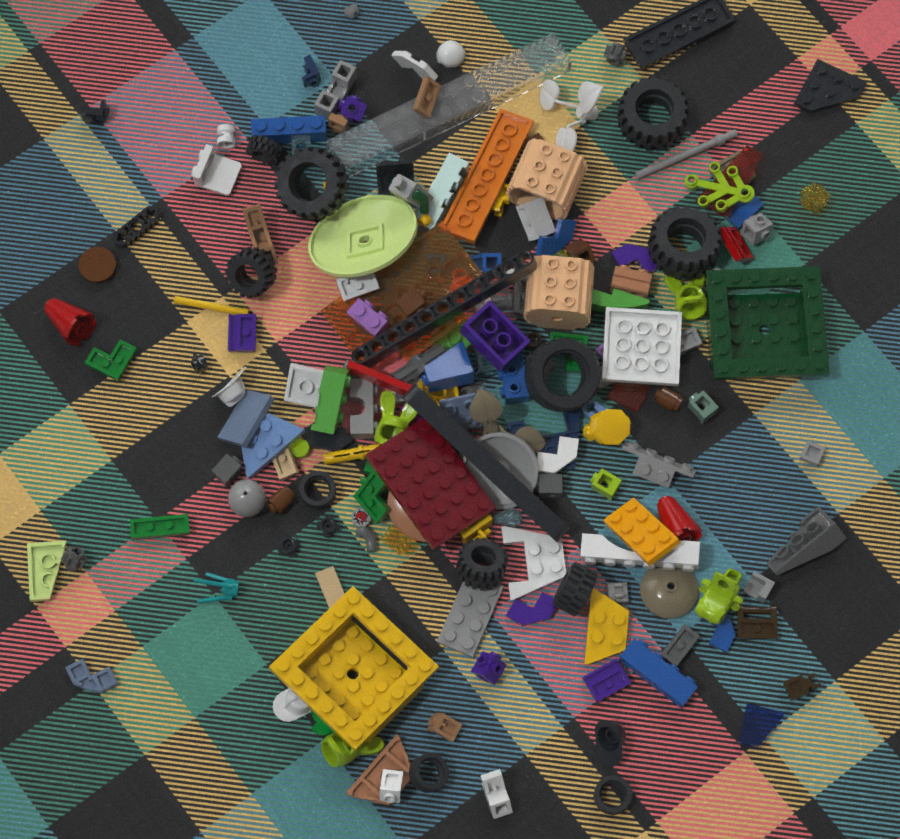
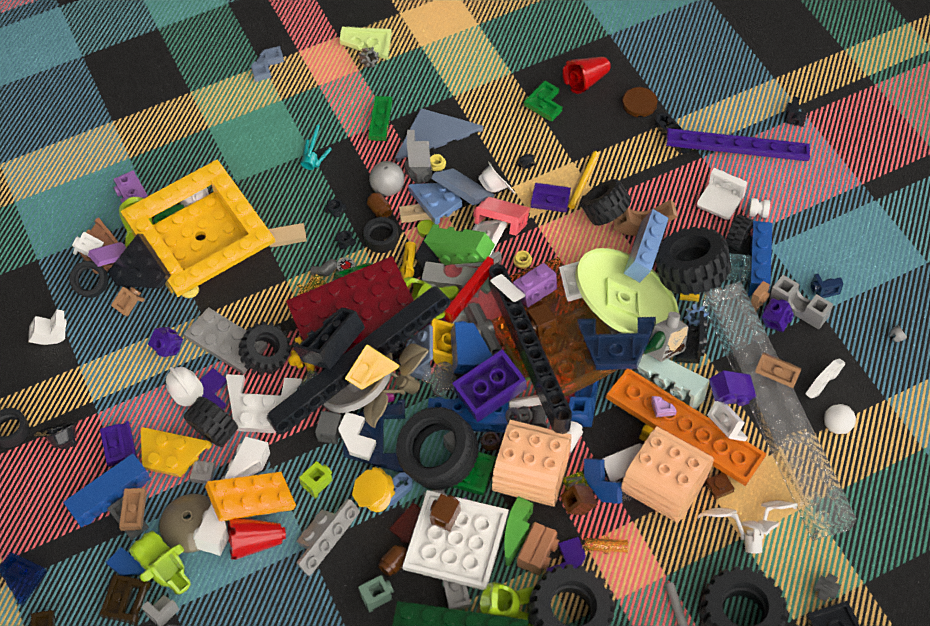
camera: 105 degrees right, 15 degrees down
none -> medium lavender tile [88,242,127,267]
none -> black plate [108,234,171,288]
none -> medium lavender brick [113,170,148,203]
none -> medium nougat plate [119,488,147,531]
none -> white piece [166,367,203,406]
none -> black wedge [292,307,365,370]
none -> yellow wing [345,344,400,390]
none -> sand blue tile [395,109,483,162]
none -> light grey panel [407,130,431,167]
none -> light yellow plate [430,154,446,171]
none -> reddish brown brick [430,494,461,532]
none -> coral panel [473,197,530,235]
none -> white sticker [490,274,525,302]
none -> dark grey bush [506,406,532,424]
none -> light yellow plate [513,251,532,269]
none -> dark blue wing [578,317,656,370]
none -> clear yellow pin [584,537,628,554]
none -> medium blue brick [624,209,669,283]
none -> lavender tile [651,396,677,417]
none -> dark purple tile [666,128,810,161]
none -> medium blue gear [684,303,709,326]
none -> white panel [707,401,748,441]
none -> dark purple brick [709,370,757,406]

